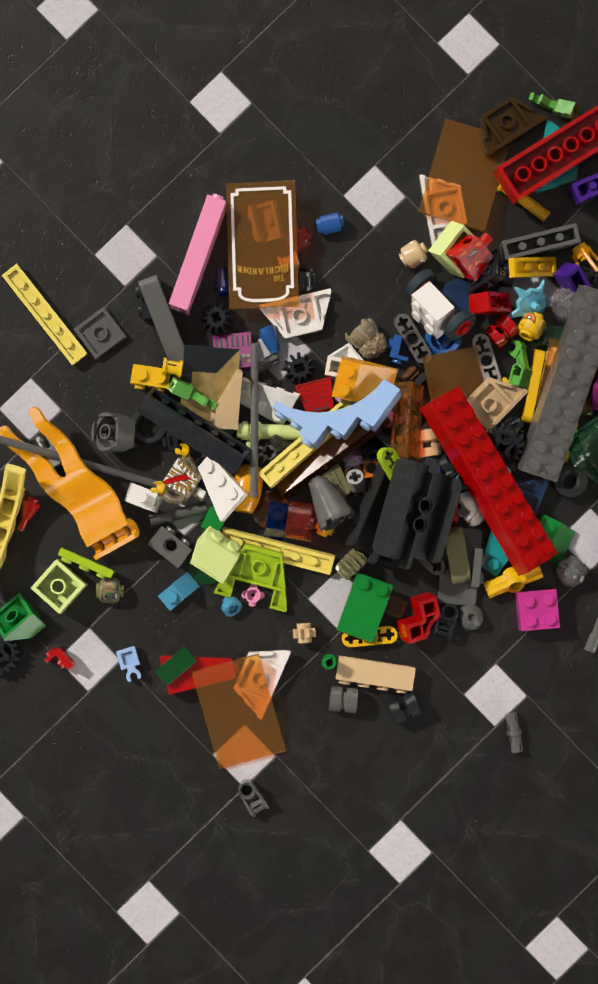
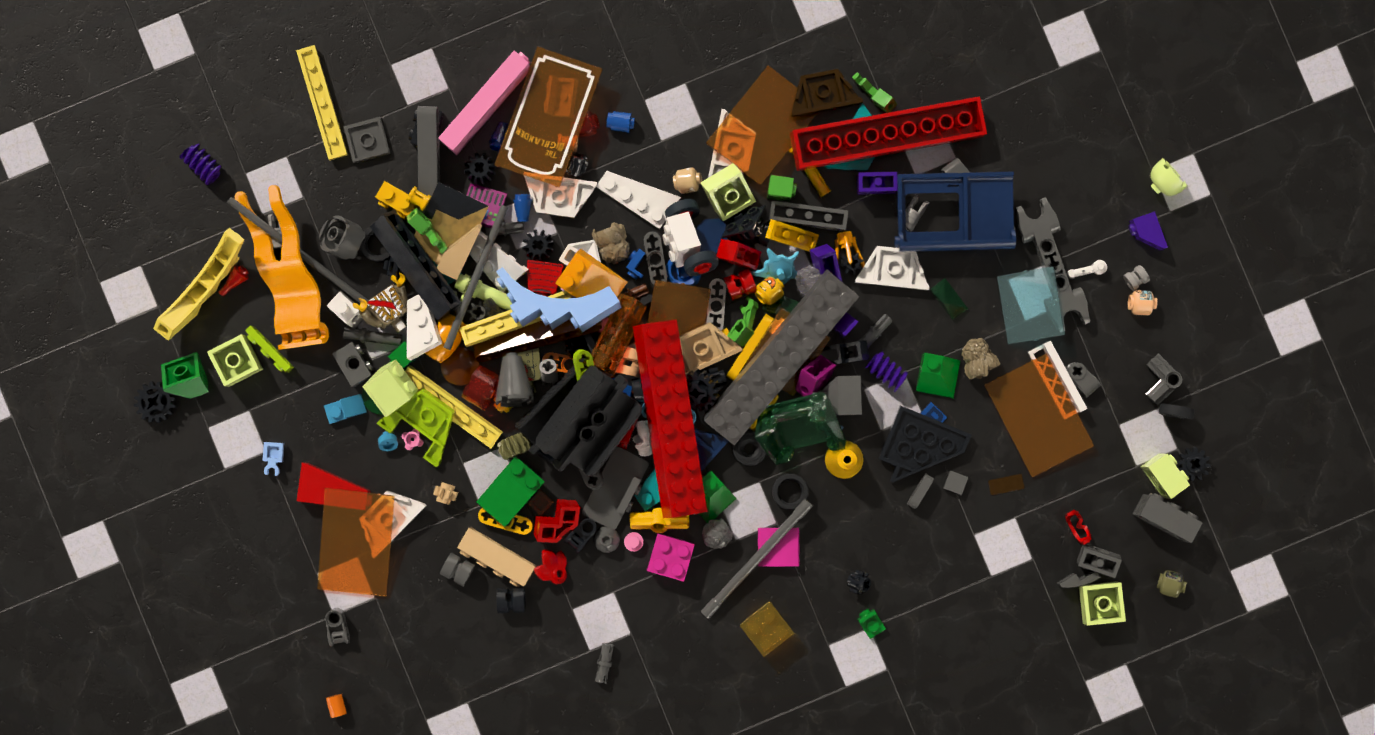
camera: 25 degrees right, 0 degrees up
red bracket [45,647,76,670] -> none
head [96,578,124,603] -> none
dark green tile [155,646,197,686] -> none
clear blue slope [263,501,289,540] -> none
green pin [322,654,337,670] -> none
clear tile [342,448,364,469] -> none
olive beam [445,526,471,584] -> none
red torso [446,233,493,282] -> none
none -> orange piece [326,694,347,718]
none -> red plate [533,550,567,584]
none -> white wing [596,171,681,229]
none -> bright pink plate [624,532,643,552]
none -> bright green brick [767,175,797,202]

